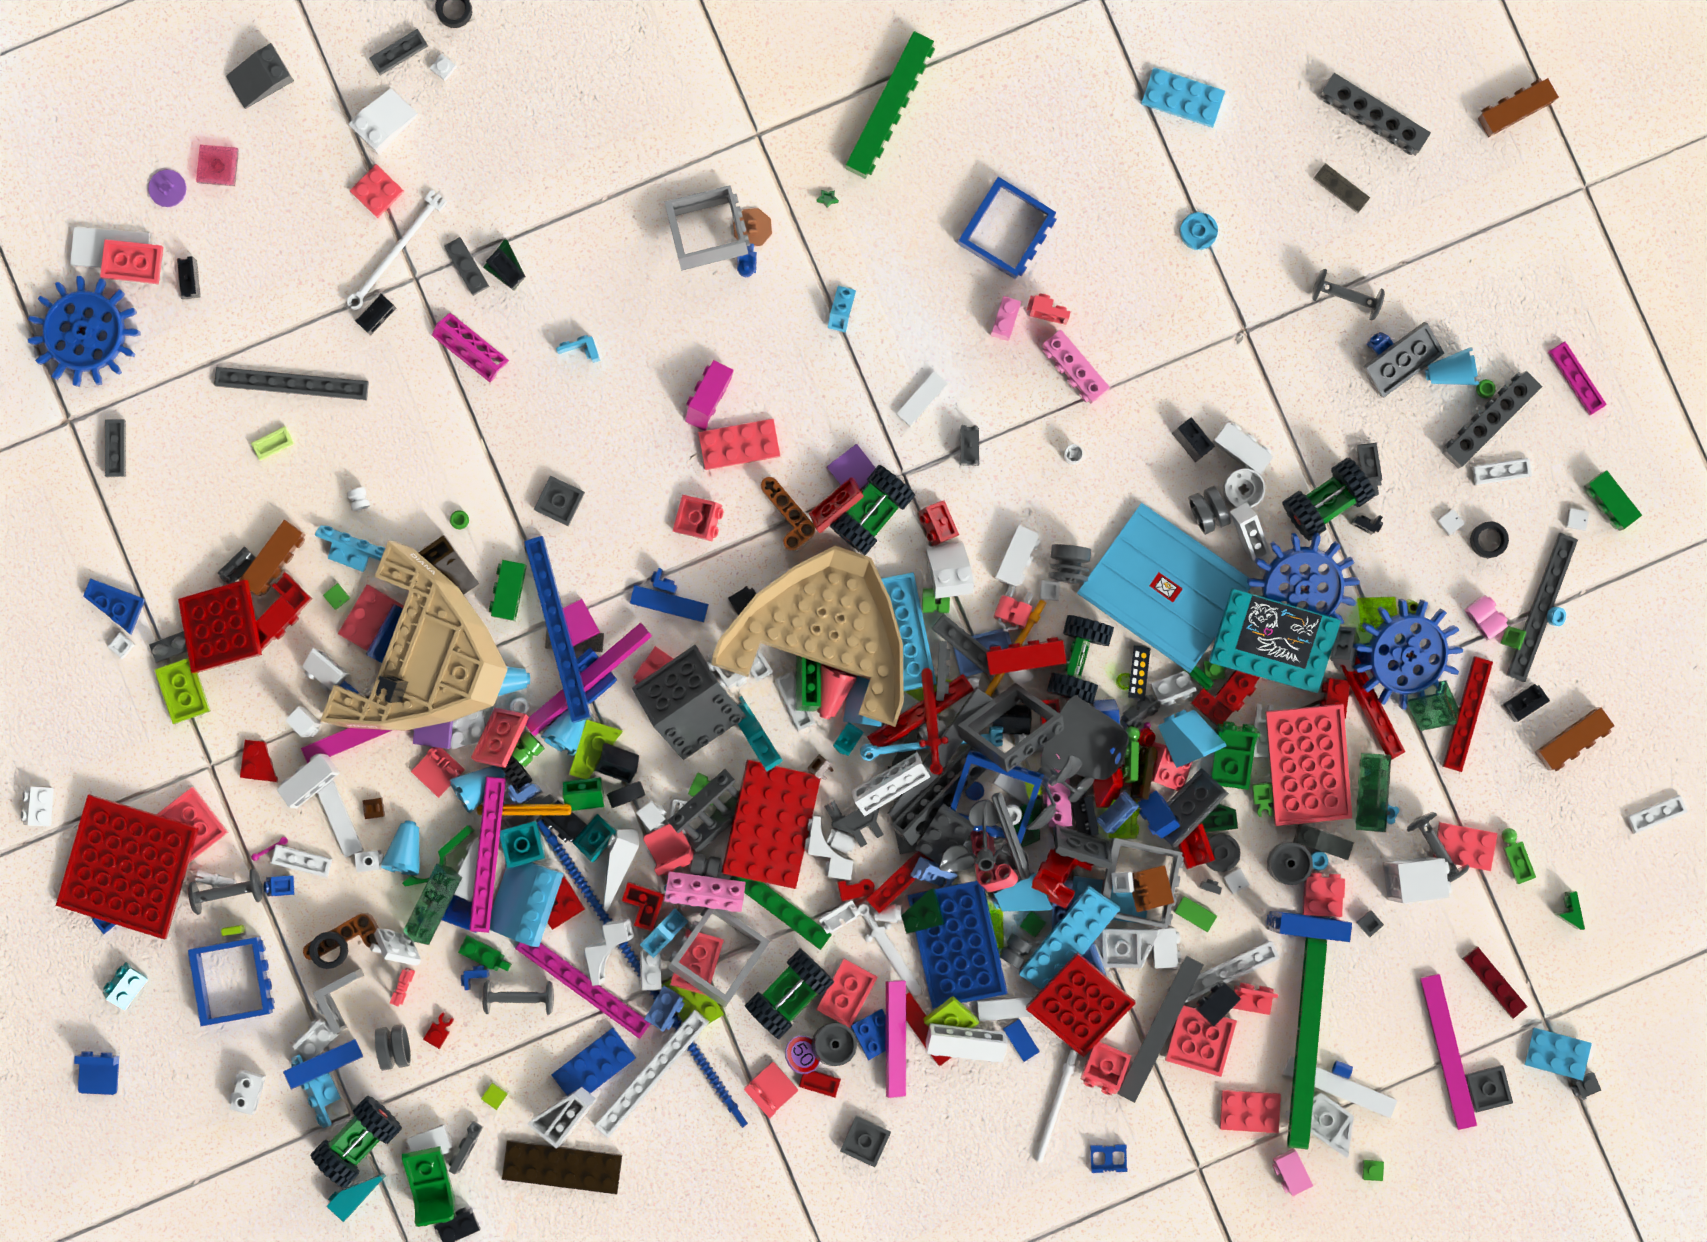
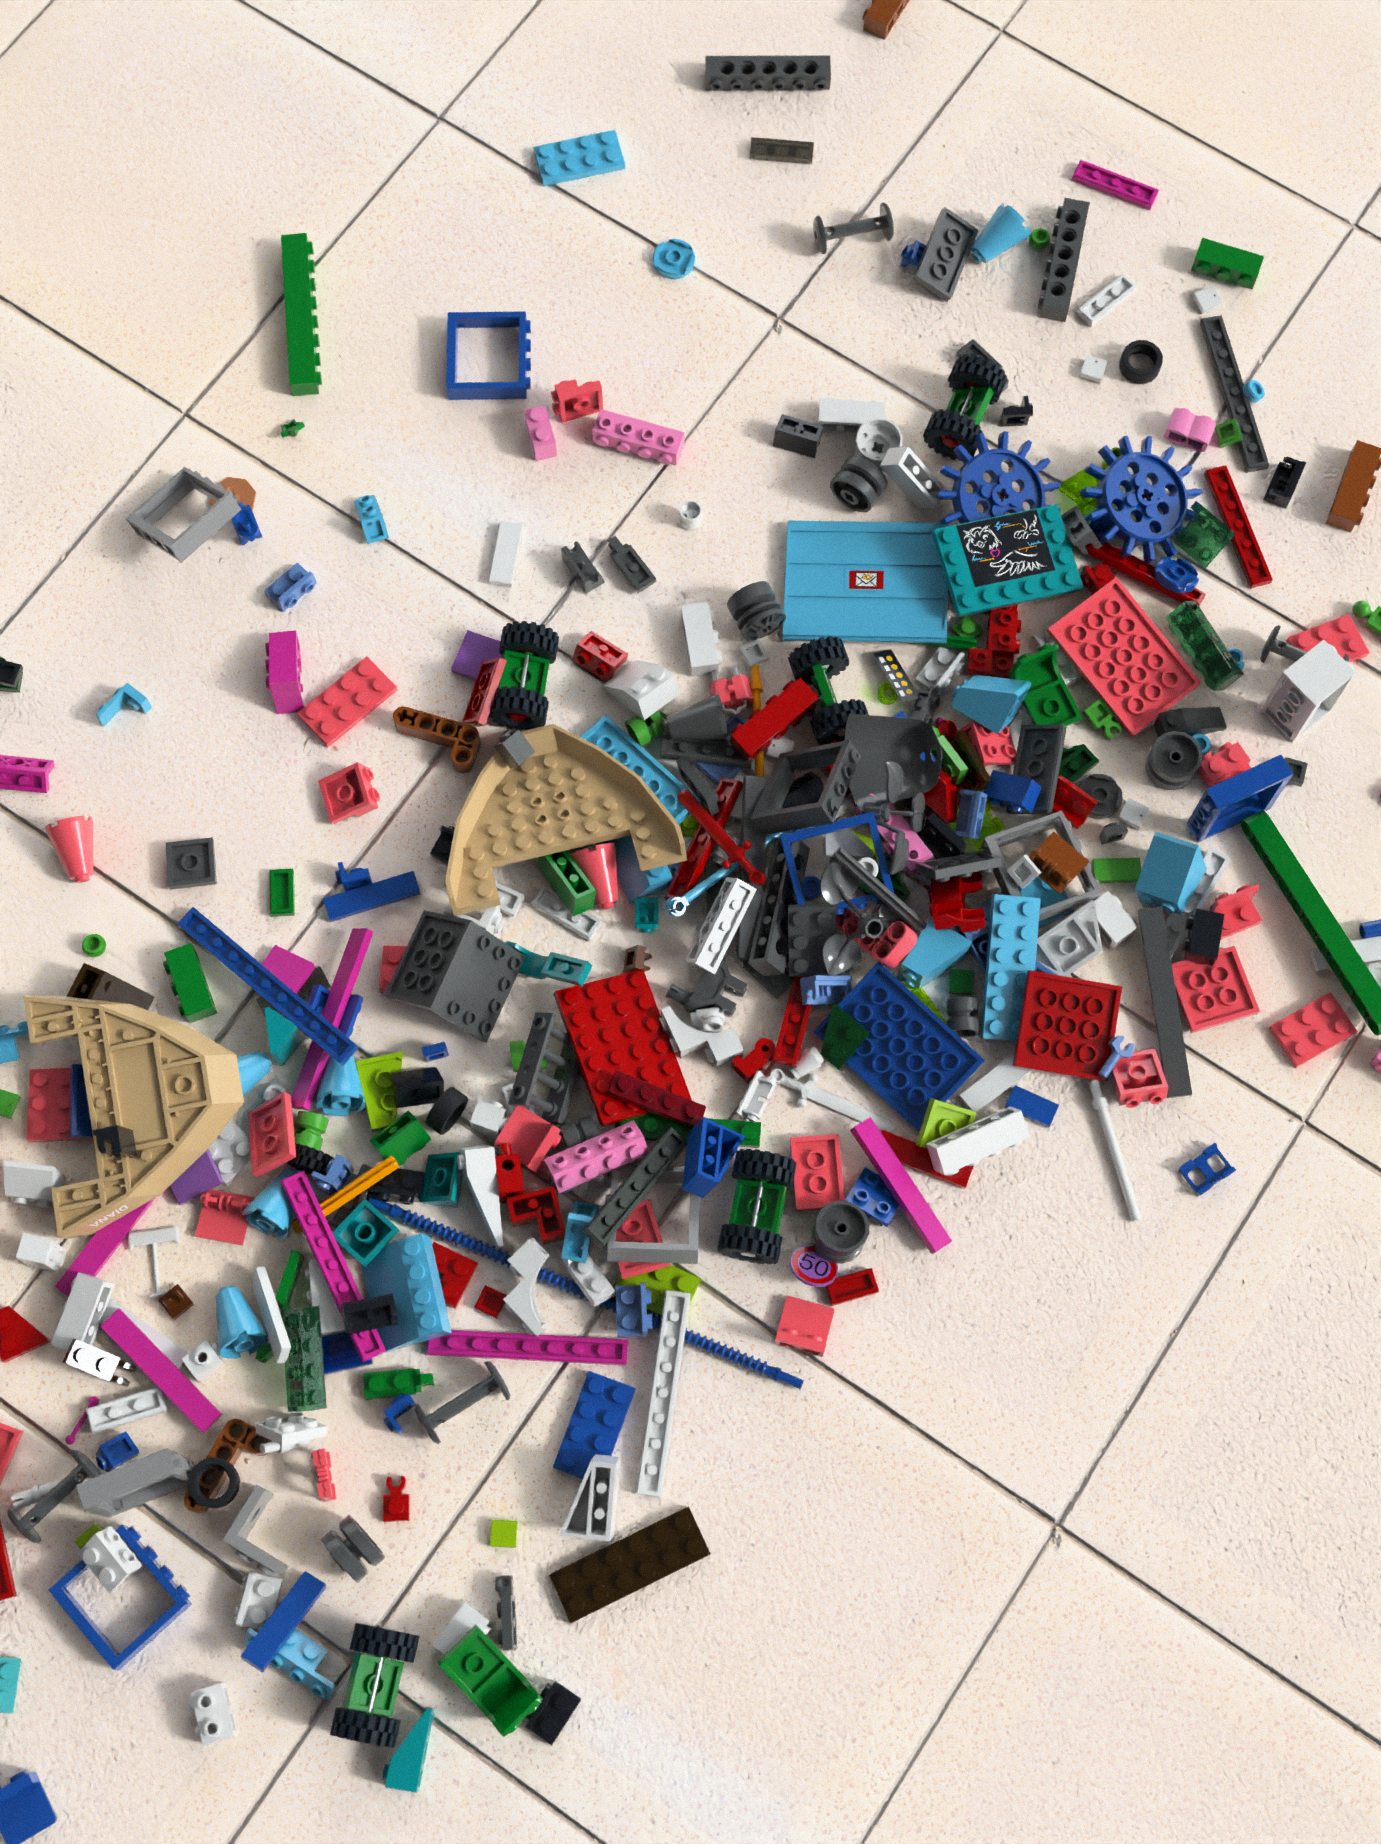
camera: 30 degrees left, 15 degrees down
dark grey plate [840,1115,891,1167] -> none
none -> coral cone [45,816,93,883]
none -> hinge [63,1338,137,1387]
none -> light grey window [76,1448,195,1518]
none -> white bracket [78,1527,142,1593]
none -> dark pink tile [100,1308,223,1433]
none -> white piece [127,1226,180,1298]
none -> white tile [251,1267,291,1364]
none -> medium blue bracket [264,562,317,612]
none -> teal slope [264,1007,305,1066]
none -> green tile [269,868,295,917]
none -> black hinge [341,1293,397,1335]
none -> blue tile [422,1041,449,1062]
none -> red tile [474,1285,507,1319]
none -> brick [494,729,535,768]
none -> red torso [495,1143,524,1204]
none -> pearl dark grey tile [582,1127,687,1248]
none -> dark red plate [607,1070,706,1129]
none -> dark grey hinge [608,536,656,593]
none -> dark grey cone [663,694,728,740]
none -> blue wedge [682,1117,745,1198]
none -> white plate [701,1011,725,1032]
none -> medium blue bar [1098,1036,1134,1078]
none -> medium azure slope [1135,832,1207,915]
none -> blue tile [1154,557,1199,593]

